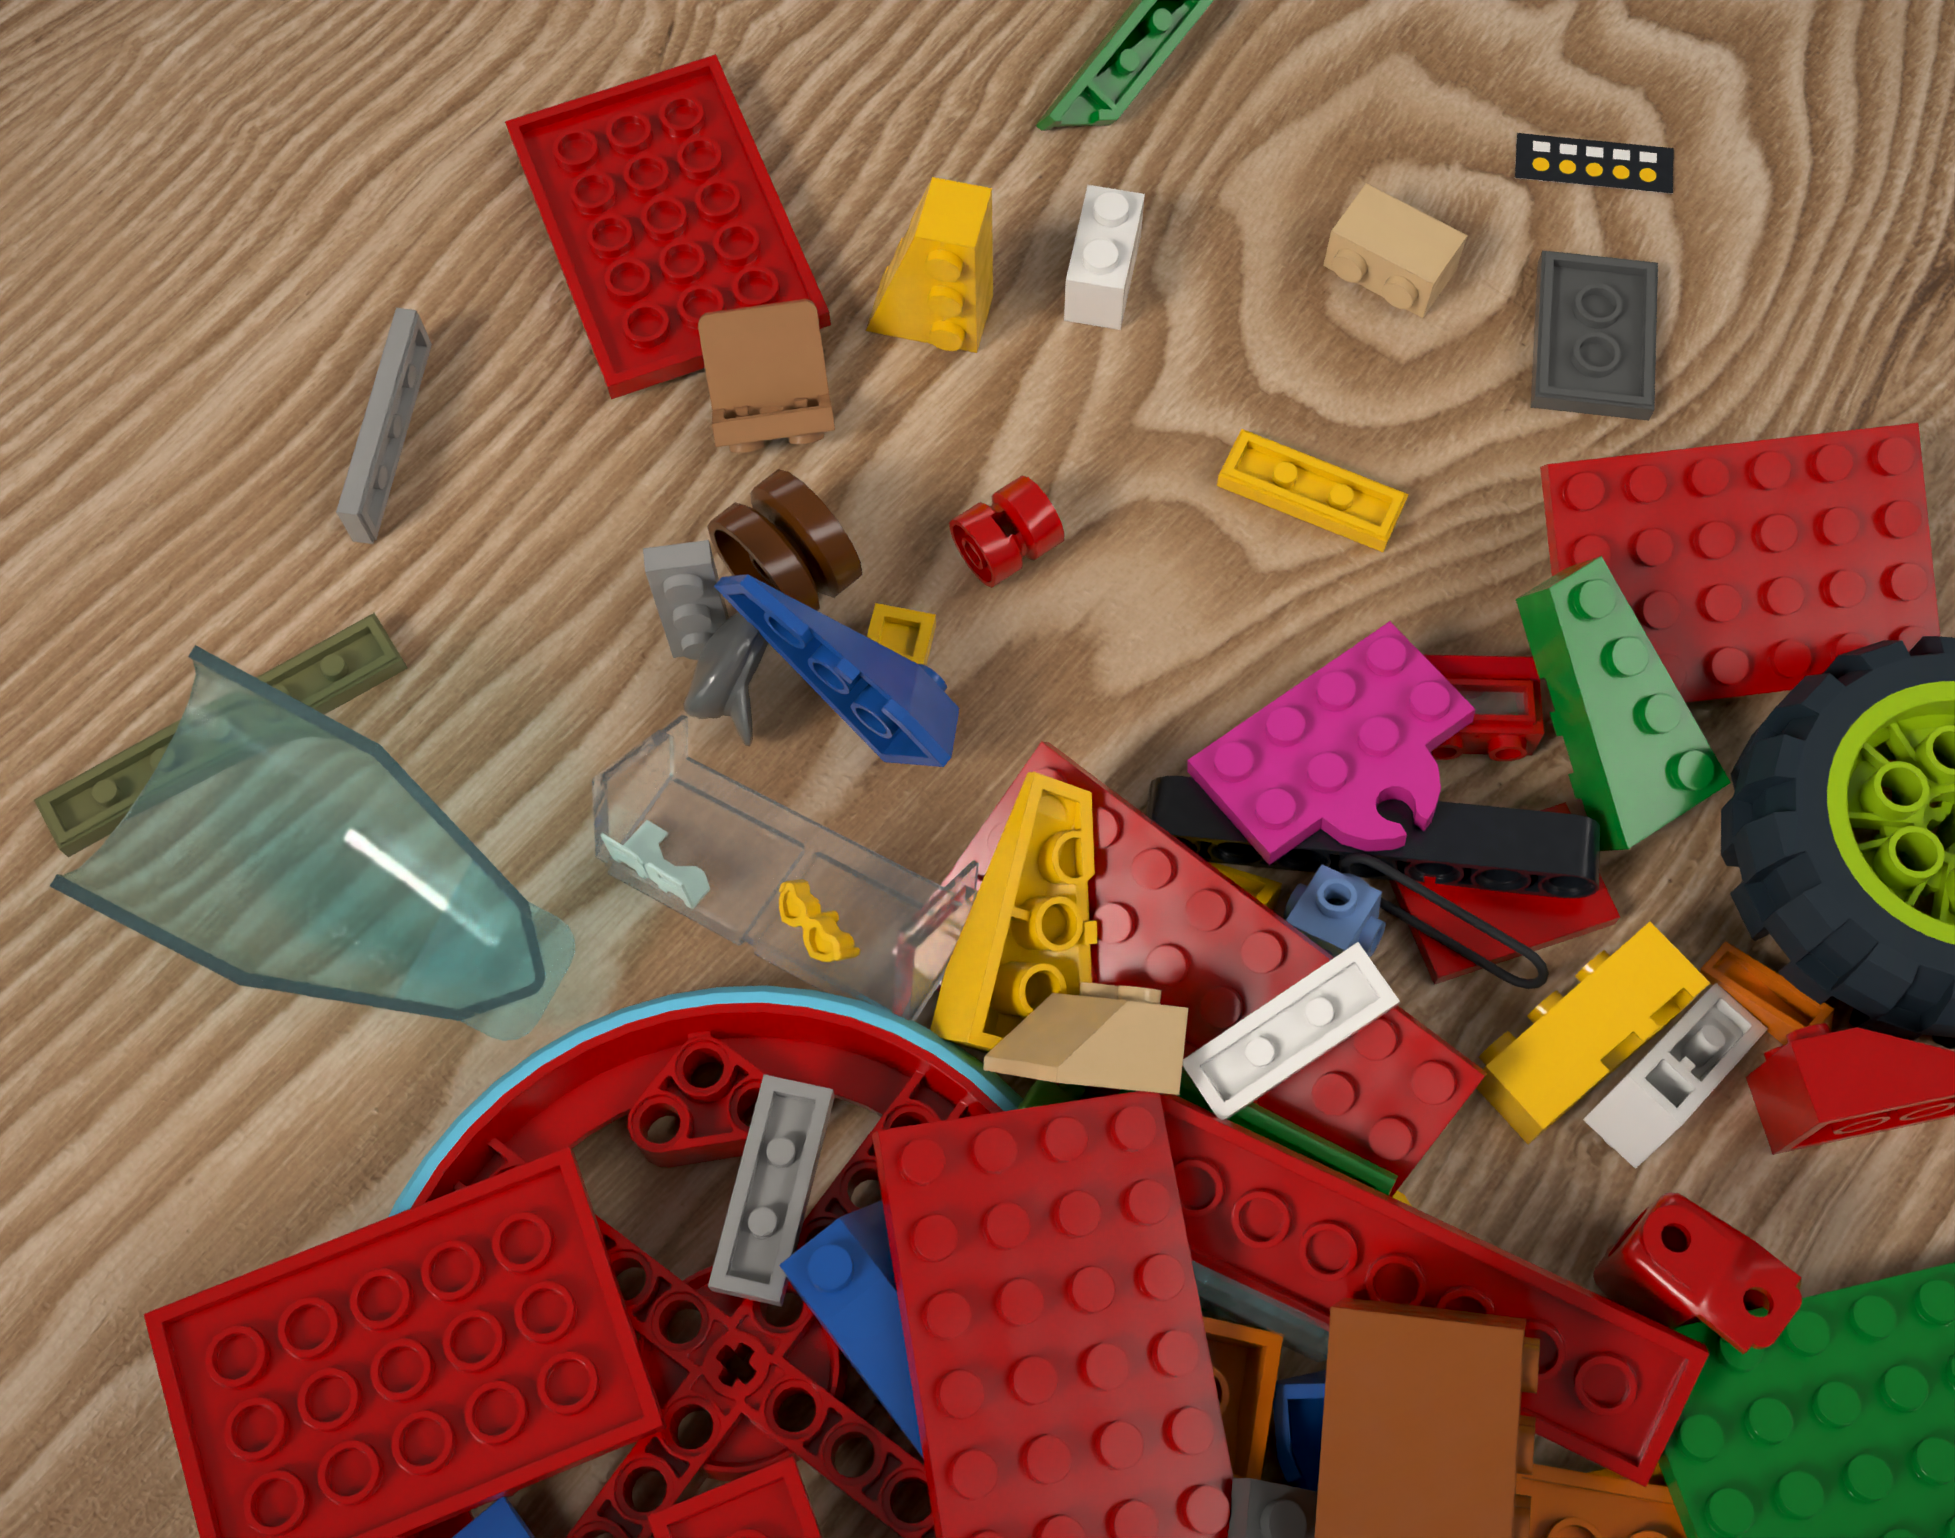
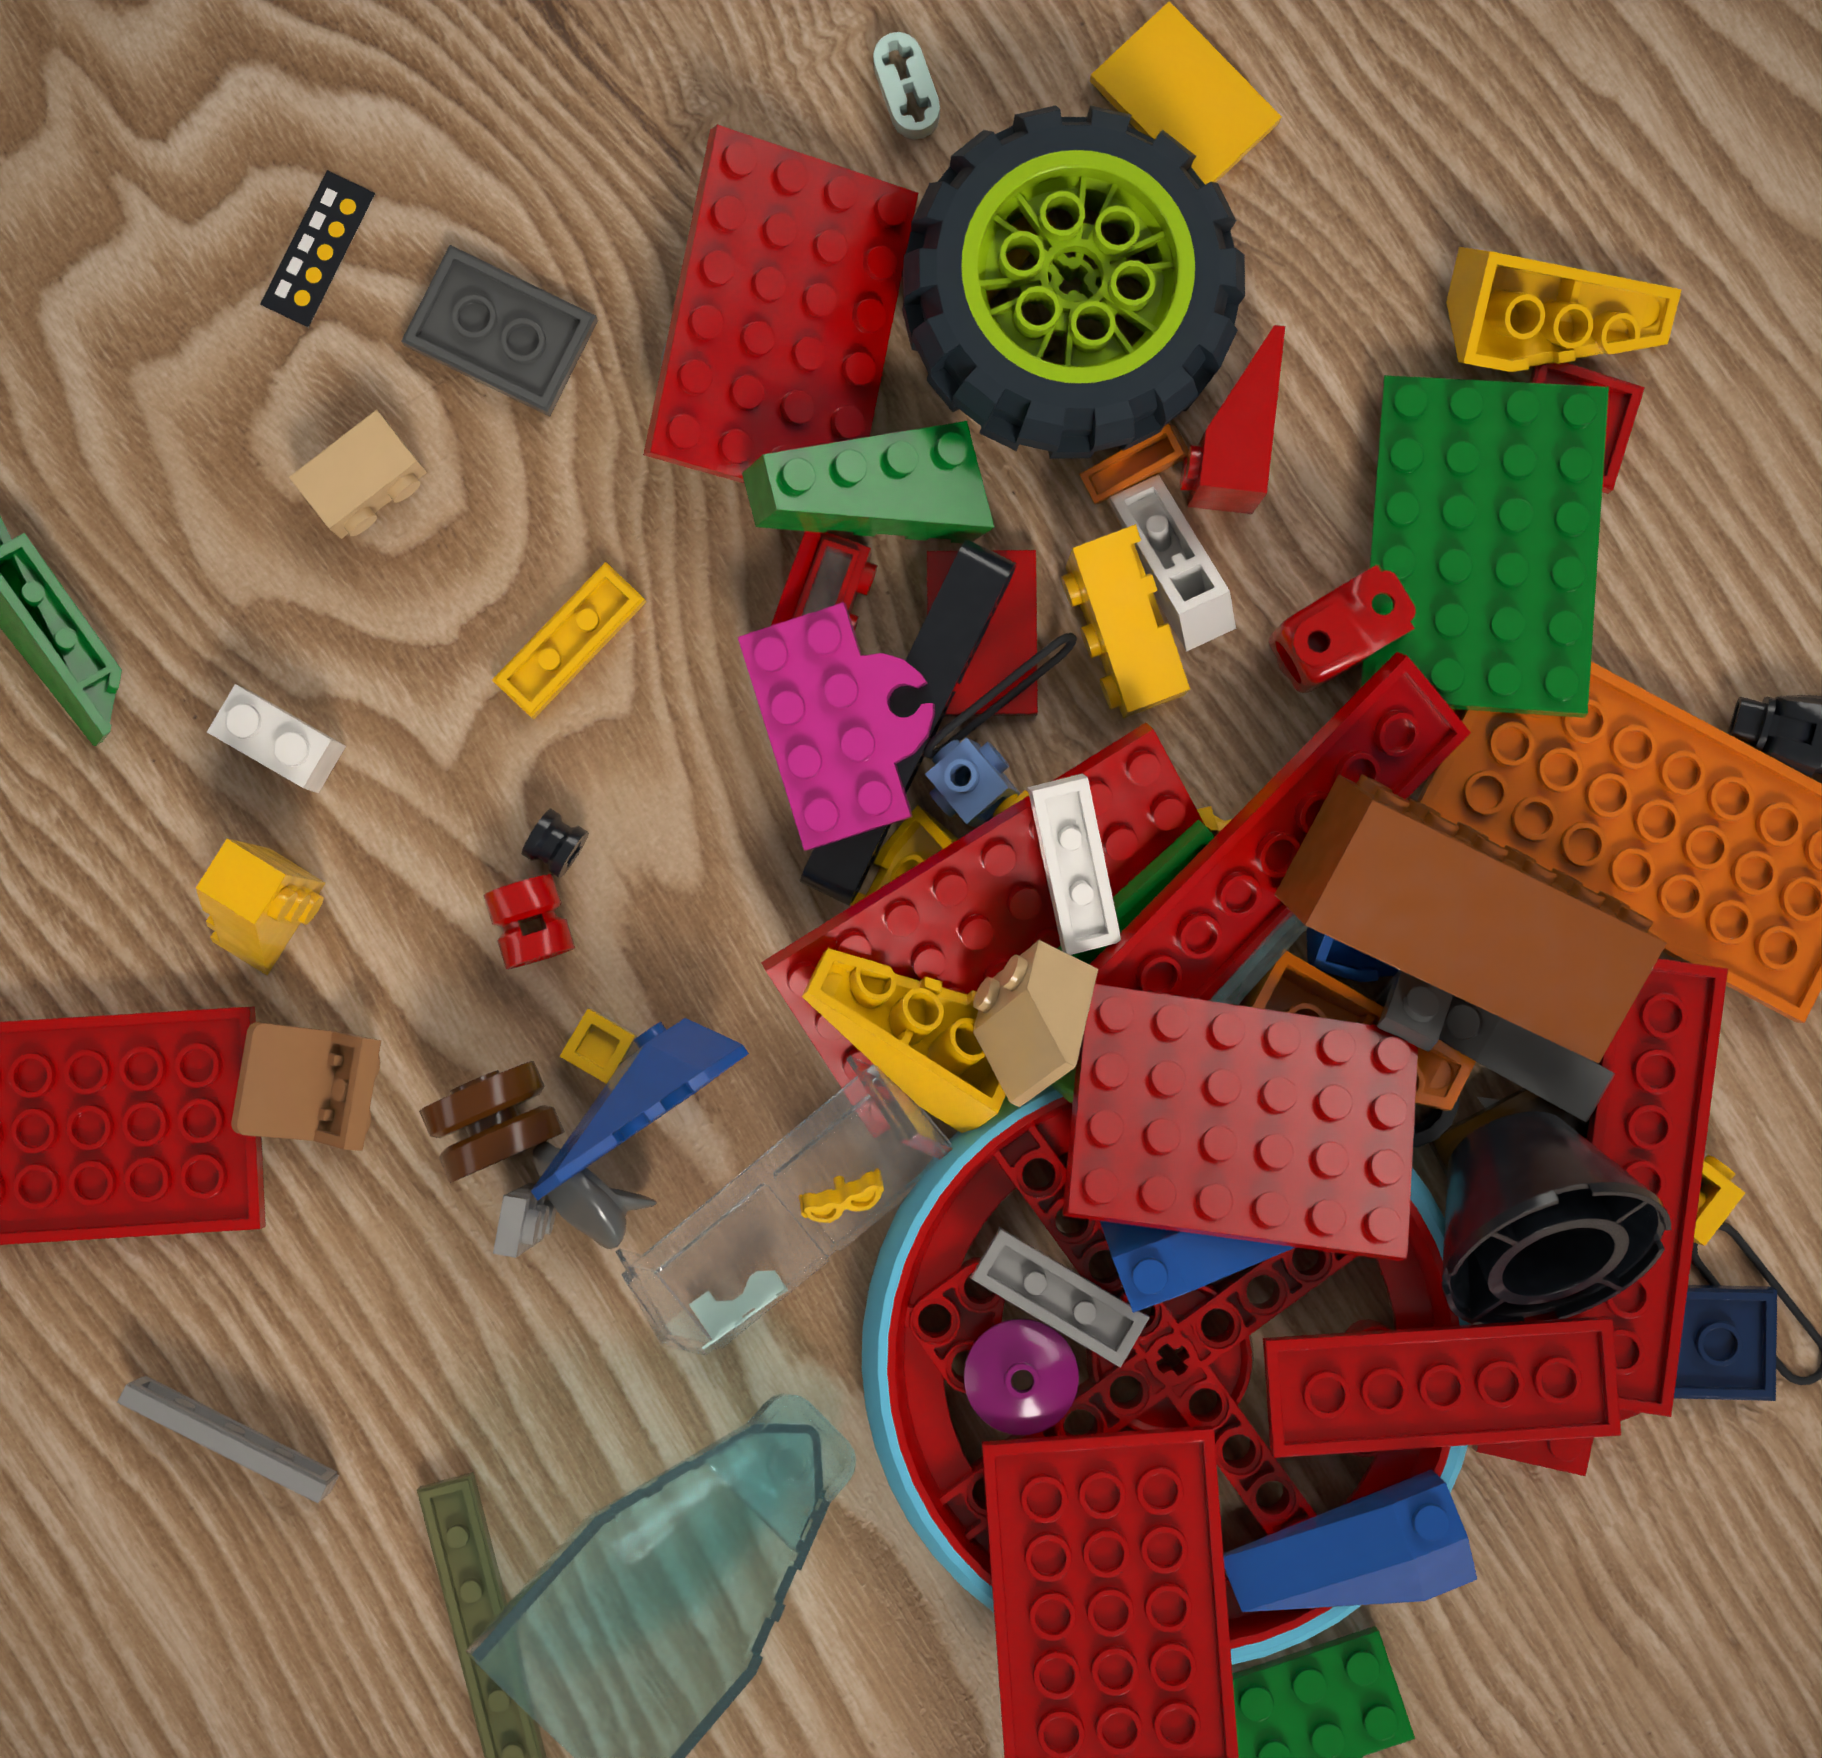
camera: 75 degrees left, 20 degrees up
none -> black wheel [521,808,589,878]
none -> magenta dish [964,1319,1079,1435]

